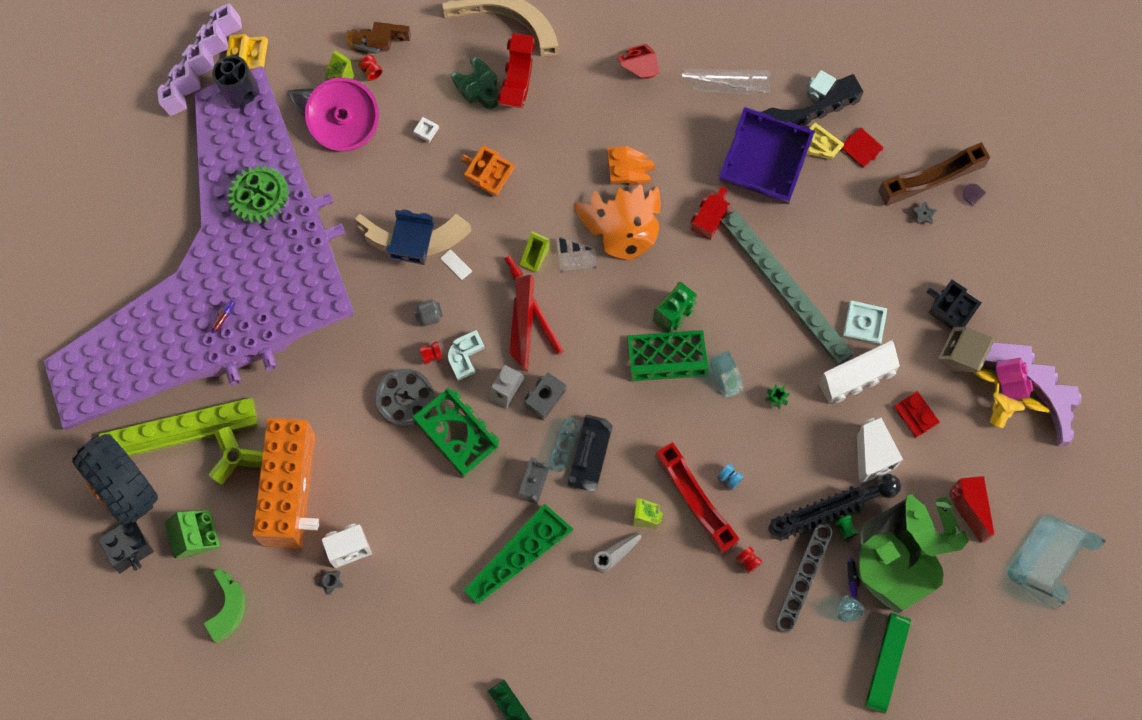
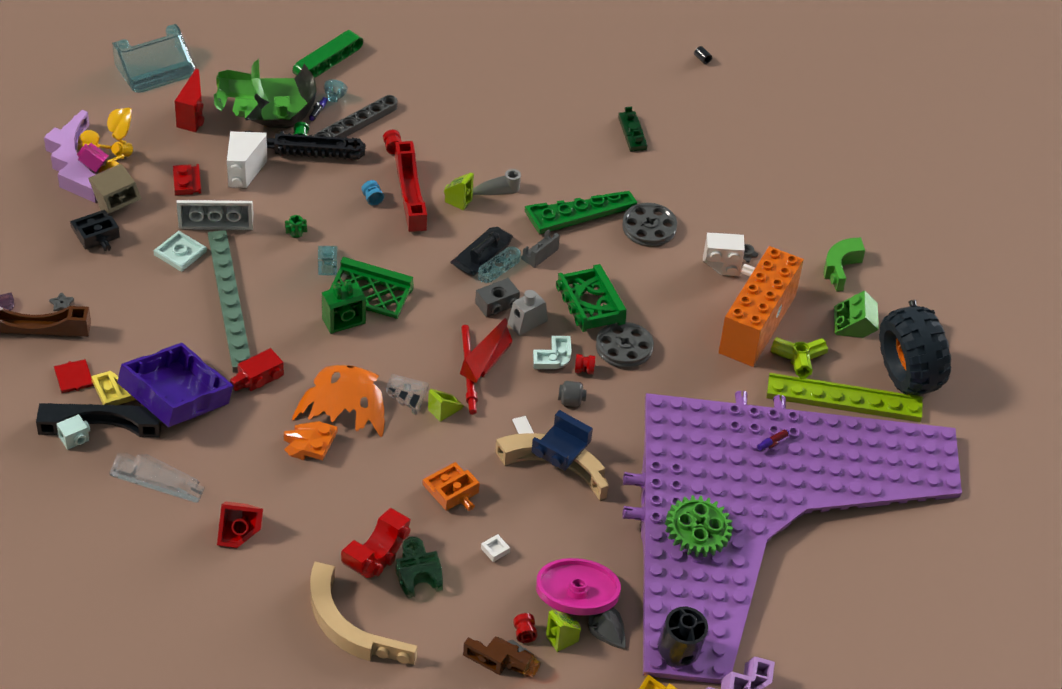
camera: 160 degrees left, 25 degrees down
none -> dark grey wedge [622,203,677,246]

